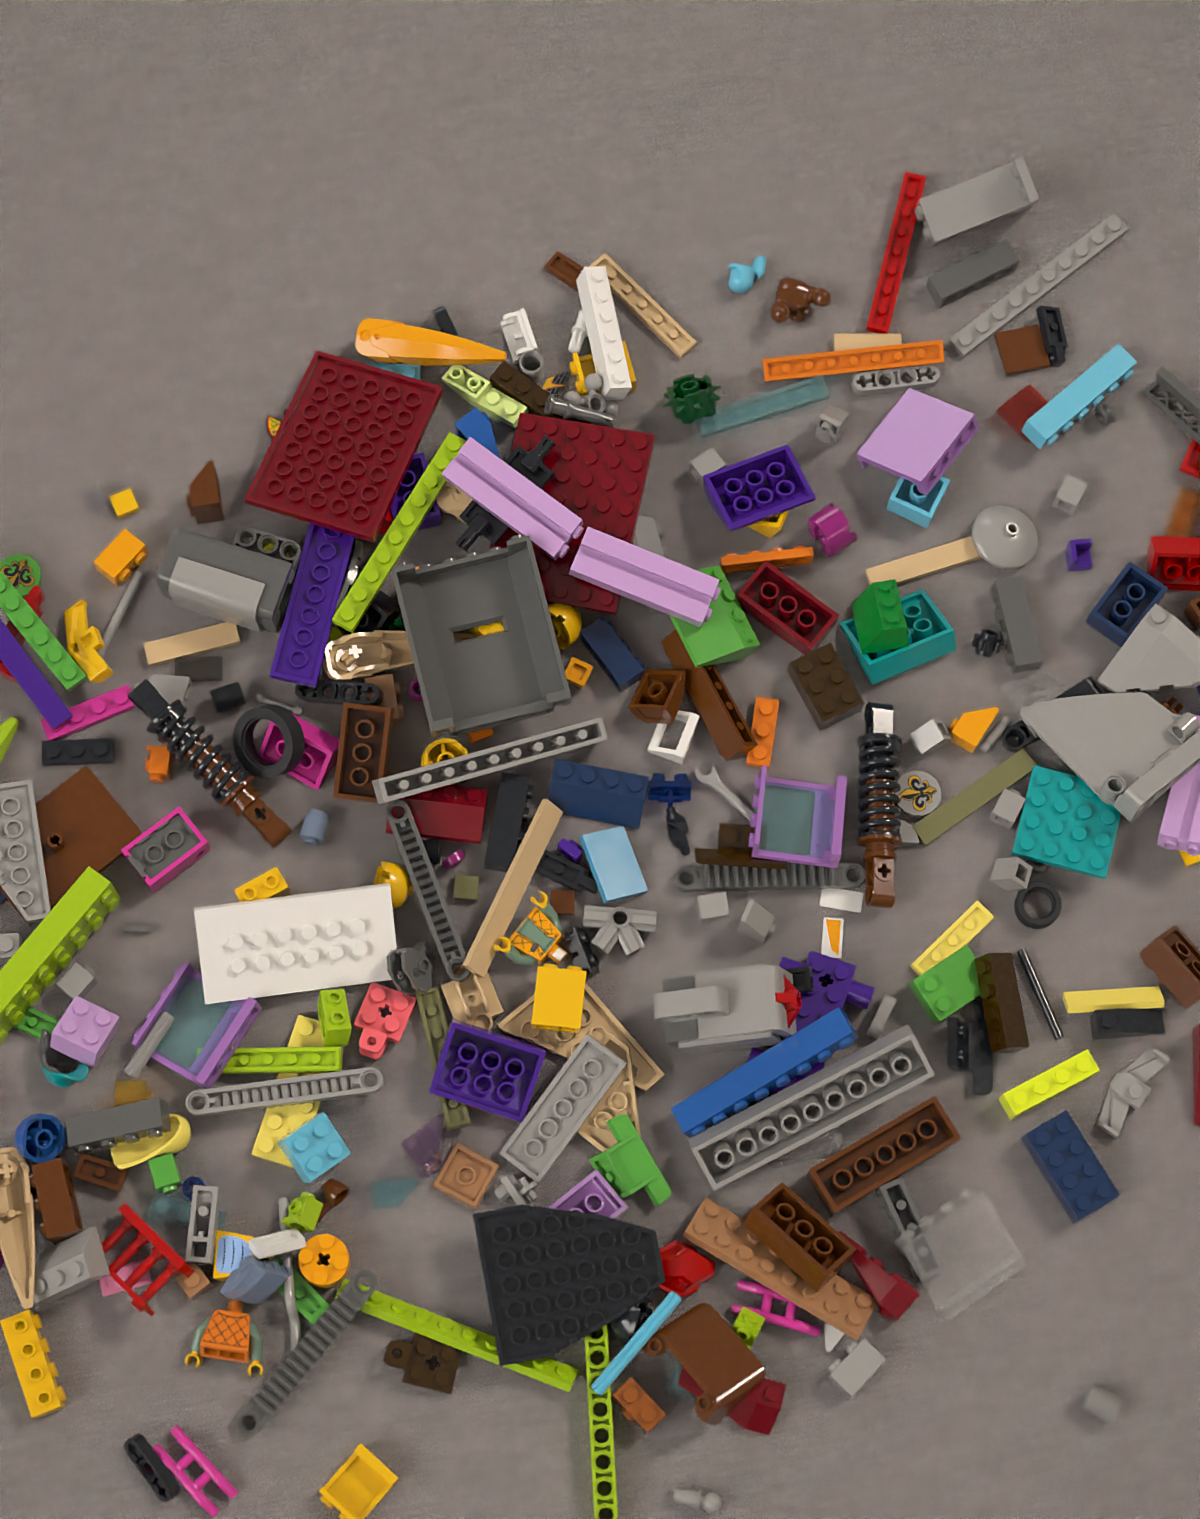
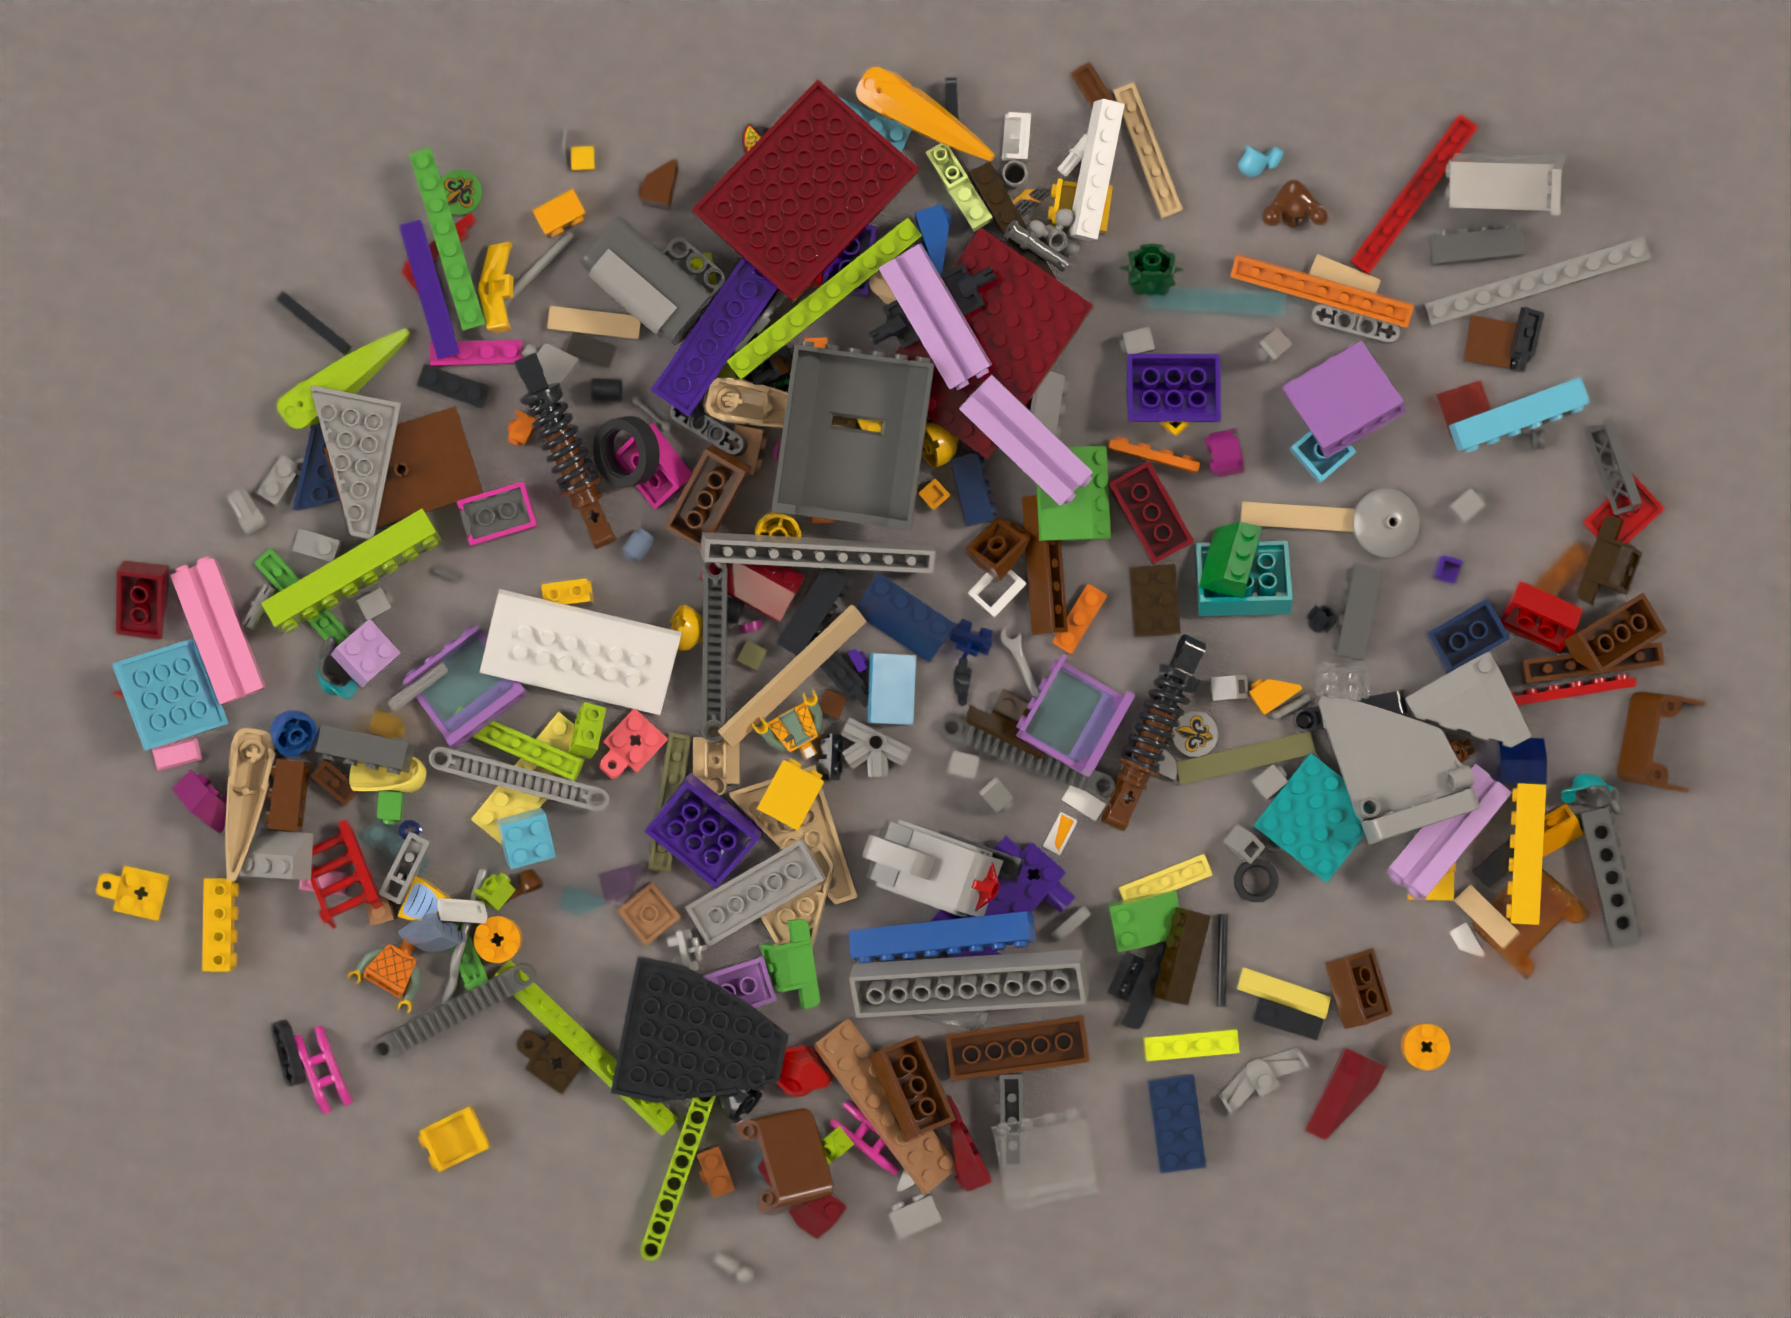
camera: 25 degrees right, 15 degrees up
dark grey hinge [387,940,436,995] -> none
medium azure axle [591,1291,682,1395] -> none

